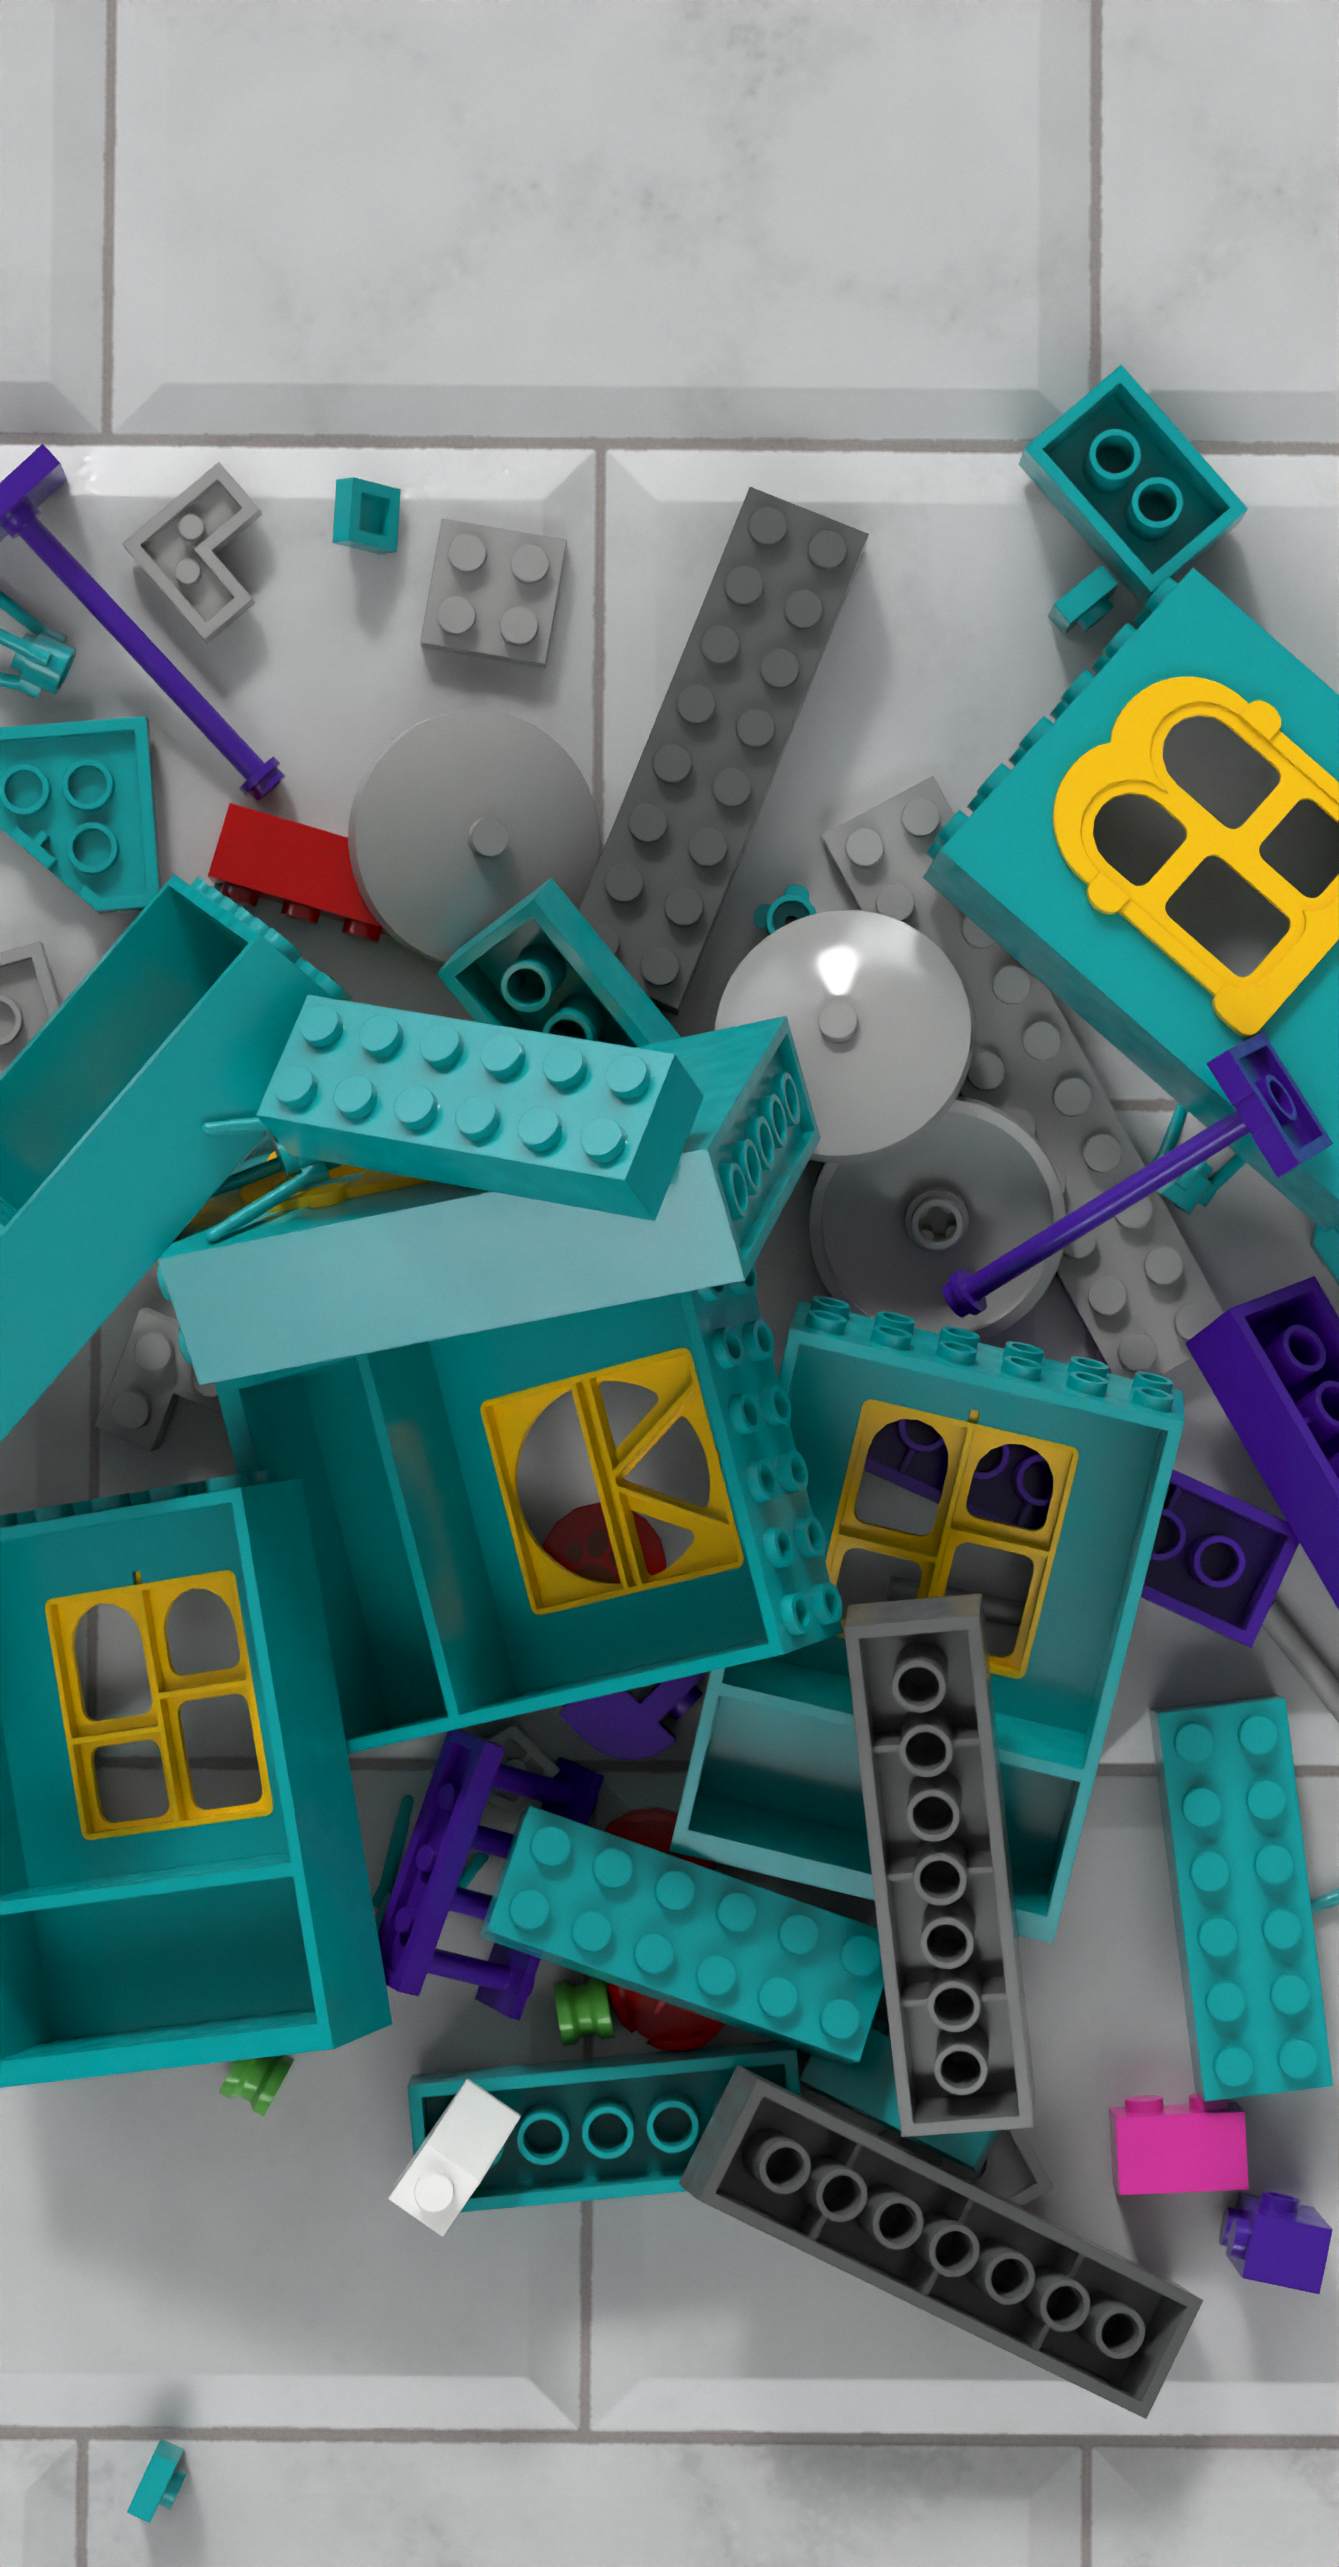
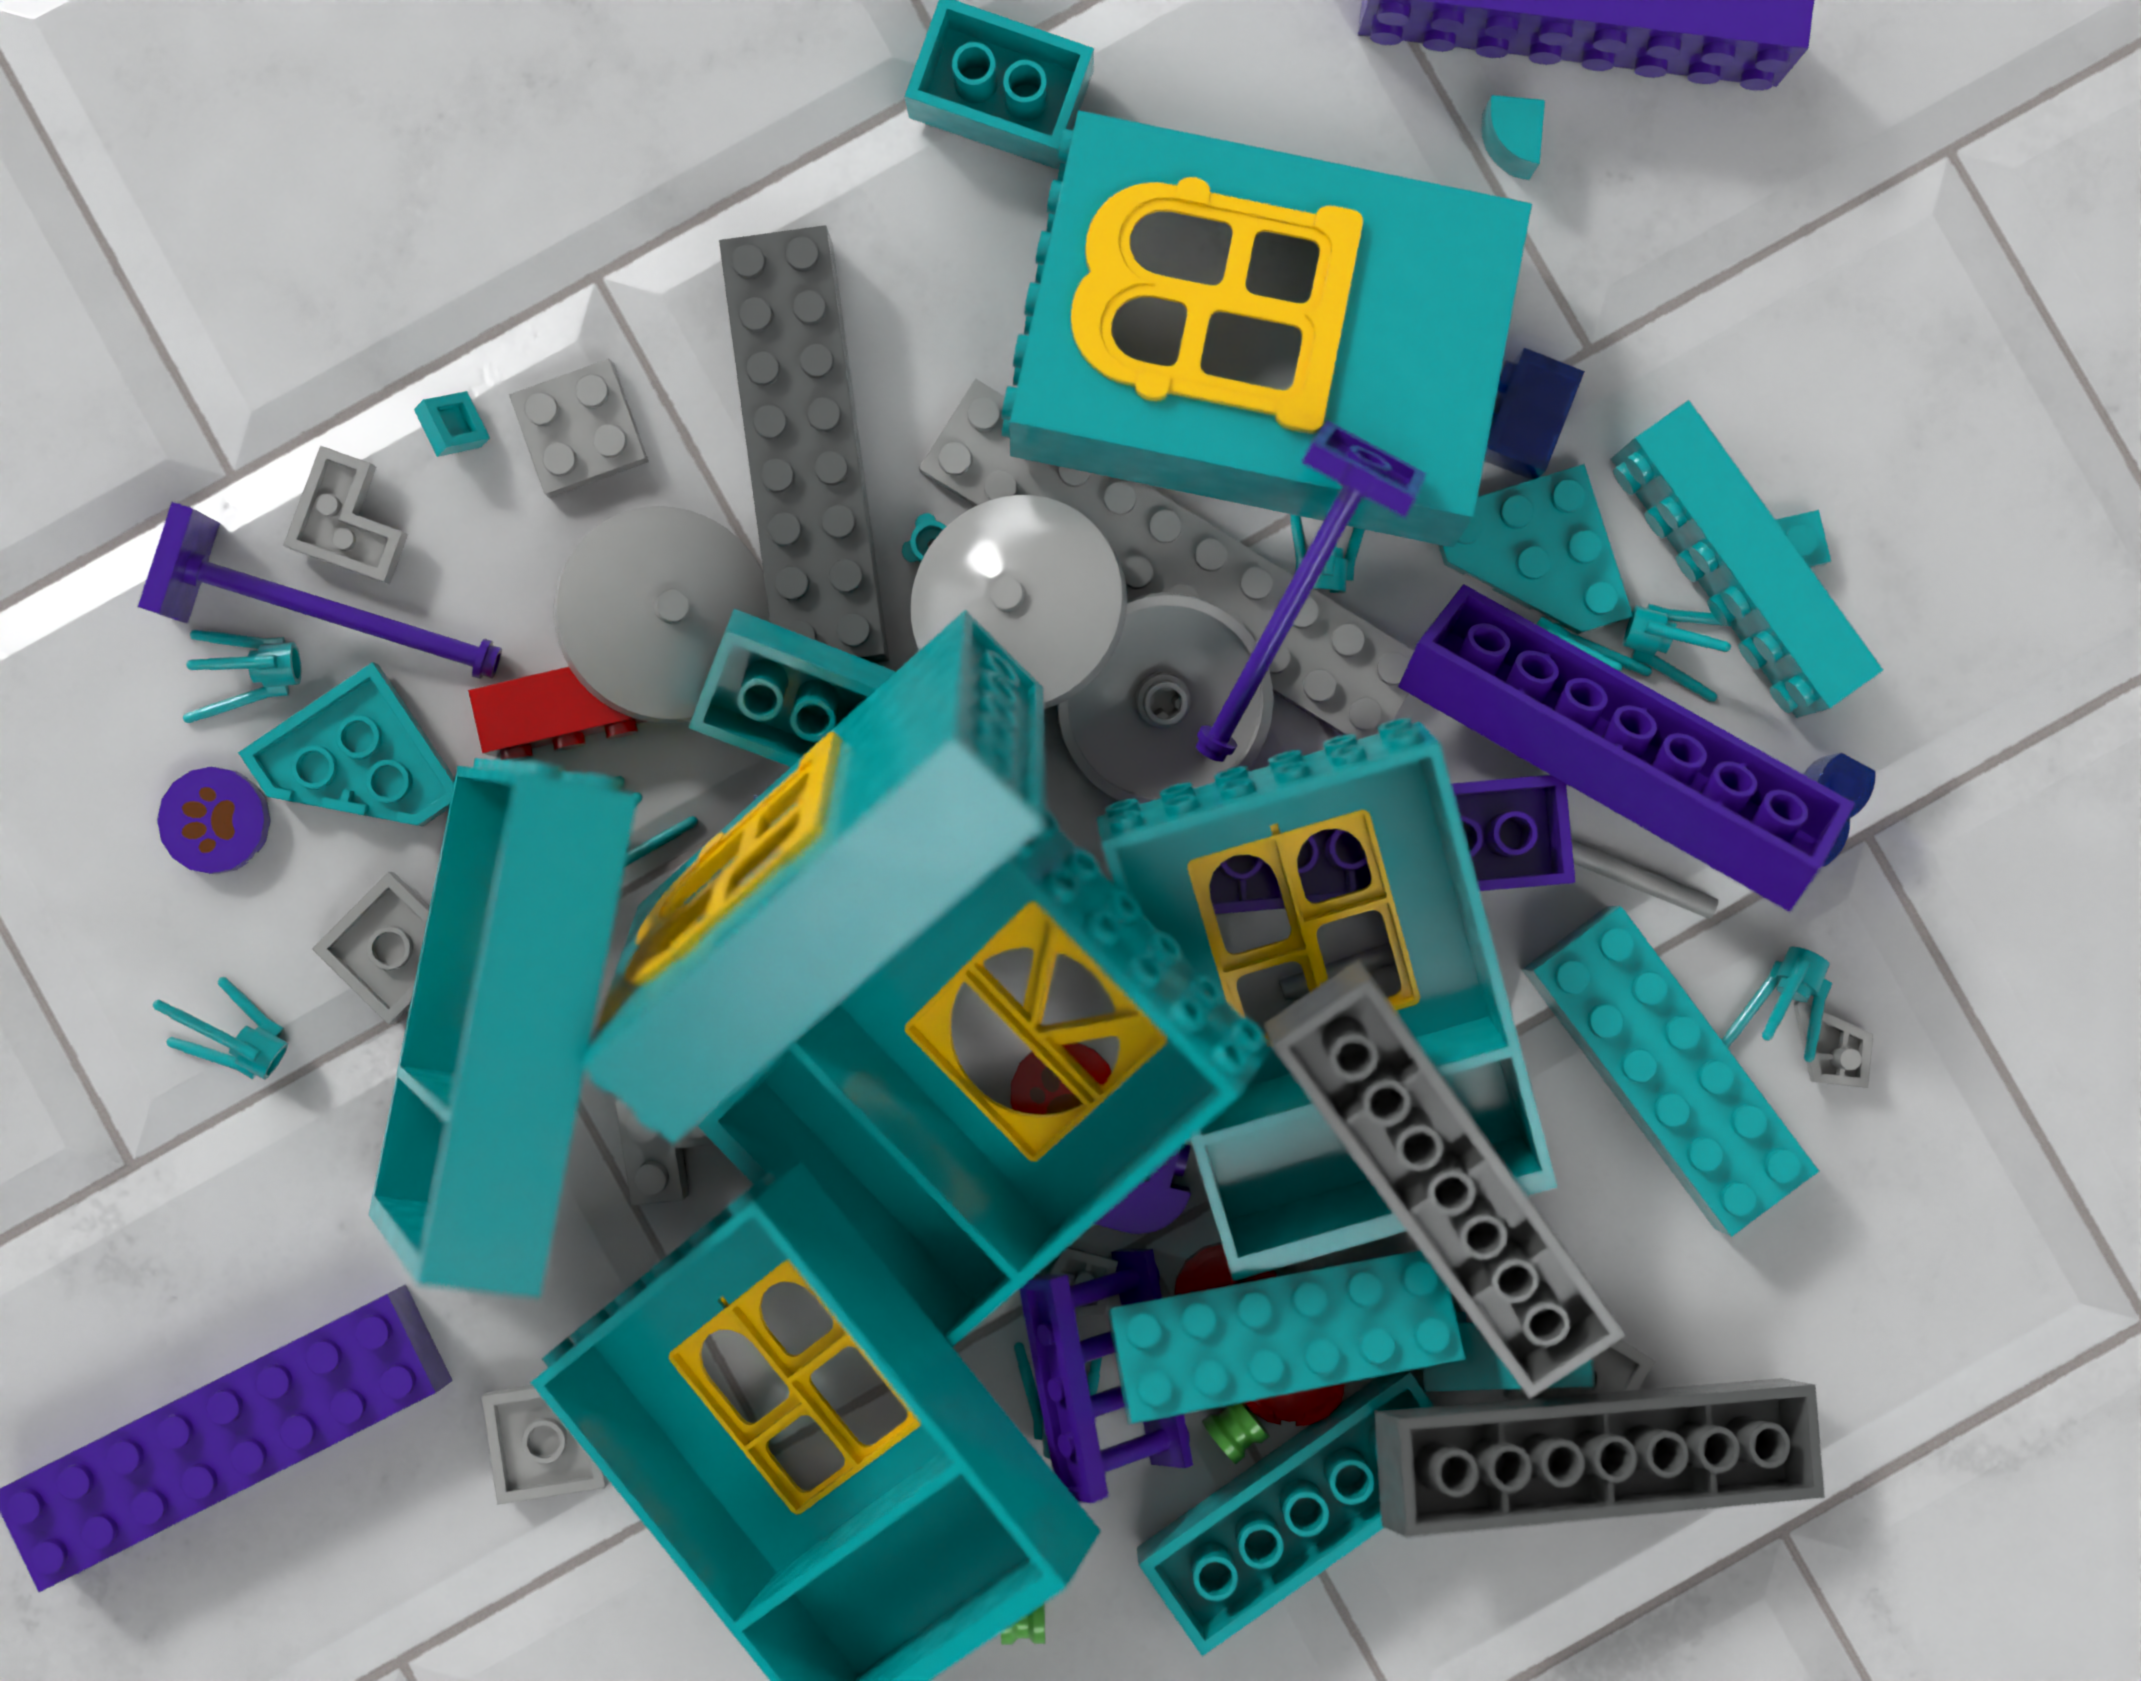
camera: 25 degrees left, 0 degrees up
teal plant [202,1117,341,1242] -> none
teal brick [256,995,704,1221] -> none
white slope [388,2078,521,2237] -> none
teal plate [1048,564,1119,635] -> none
dark pink brick [1109,2093,1249,2195] -> none
dark purple brick [1219,2191,1333,2294] -> none

